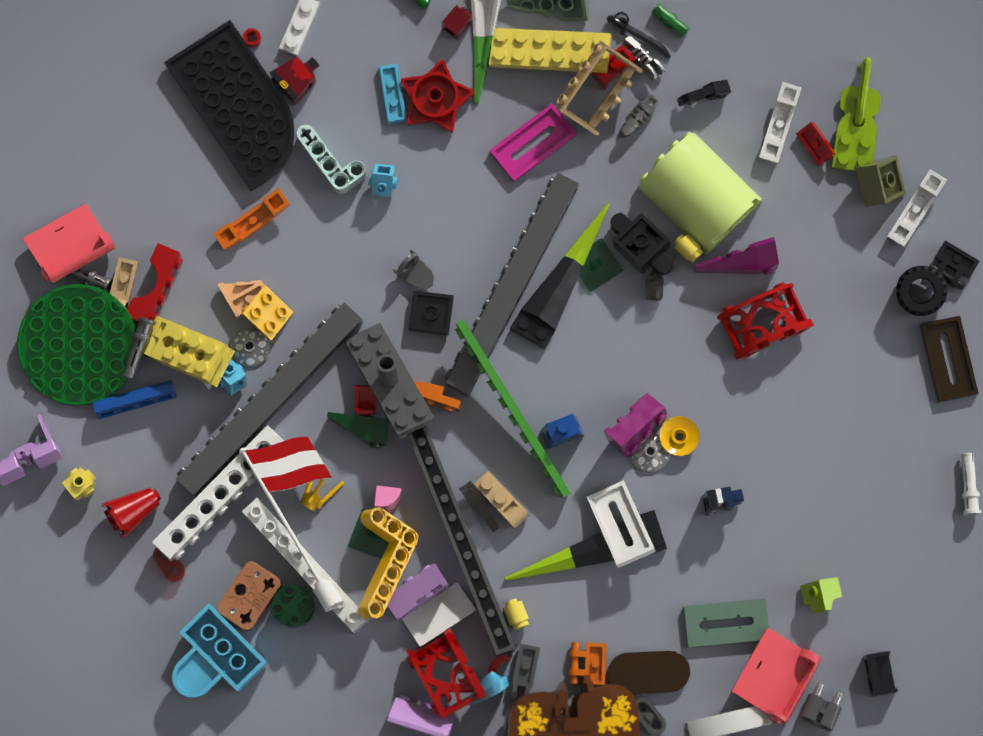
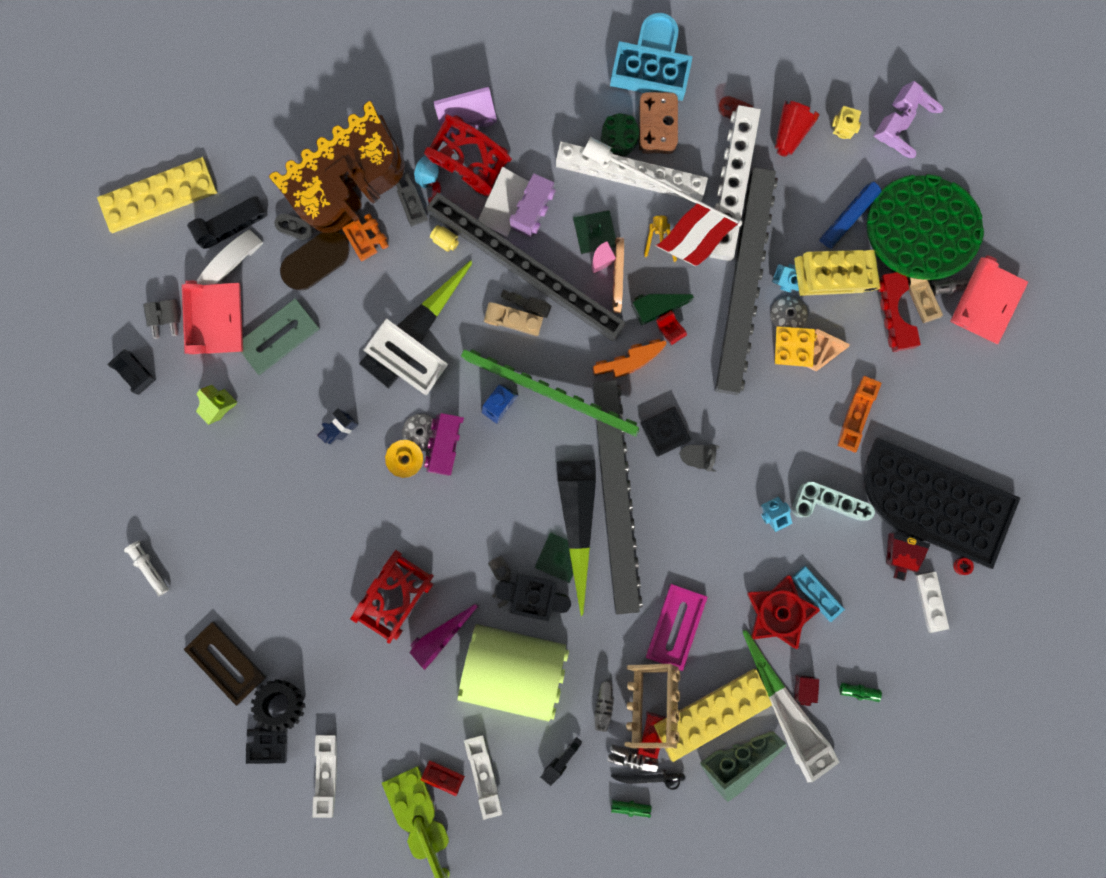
camera: 145 degrees right, 5 degrees up
flat silver pin [122,317,156,379] -> none
dark grey plate [344,323,435,439] -> none
yellow beam [358,507,418,620] -> none
light yellow brick [674,234,704,263] -> none
olive slope [856,155,906,207] -> none
none -> light nougat tile [612,237,624,314]

